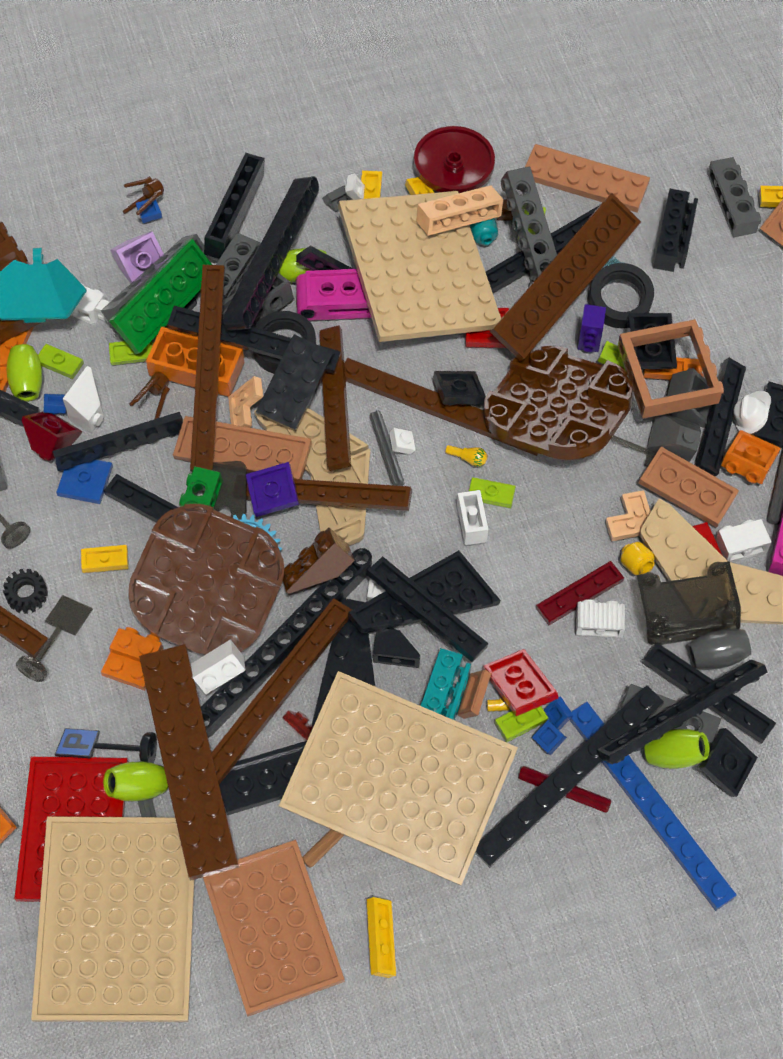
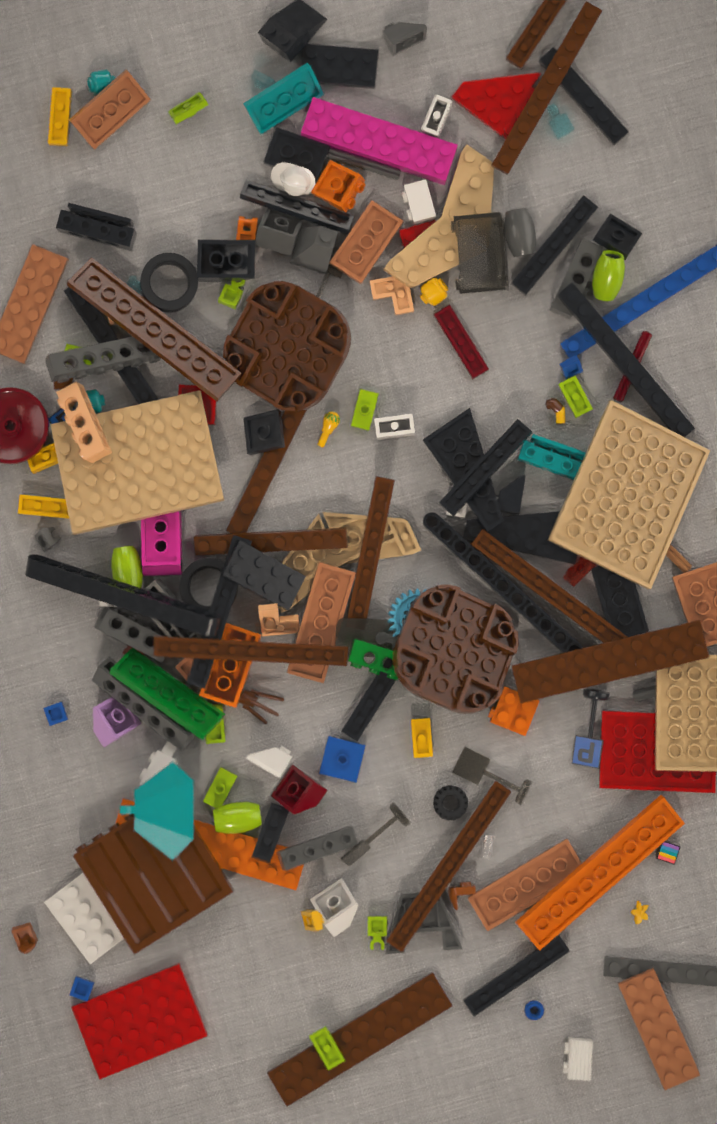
camera: 80 degrees left, 25 degrees up
blue plate [43,394,66,414] -> none
black plate [52,412,183,471] -> none
lime piece [103,761,168,802] -> none
reddish brown plant [123,176,164,215] -> none
white brick [191,639,246,694] -> none
black brick [204,152,265,259] -> none
dark purple plate [246,462,300,517] -> none
reddish brown slope [283,527,355,594] -> none
black plate [296,245,353,271] -> none
white plate [345,173,365,200] -> none
dark grey axle [370,410,405,486] -> none
white plate [389,428,415,455] -> none
nougat tile [458,670,491,719] -> none
tile [483,649,559,716] -> none
blue plate [532,720,567,755] -> none
white brick [576,600,625,638] -> none
dark purple brick [578,304,606,353] -> none
black plate [597,659,768,764] -> none
nougat window [618,319,724,419] -> none
dark grey brick [707,157,761,238] -> none

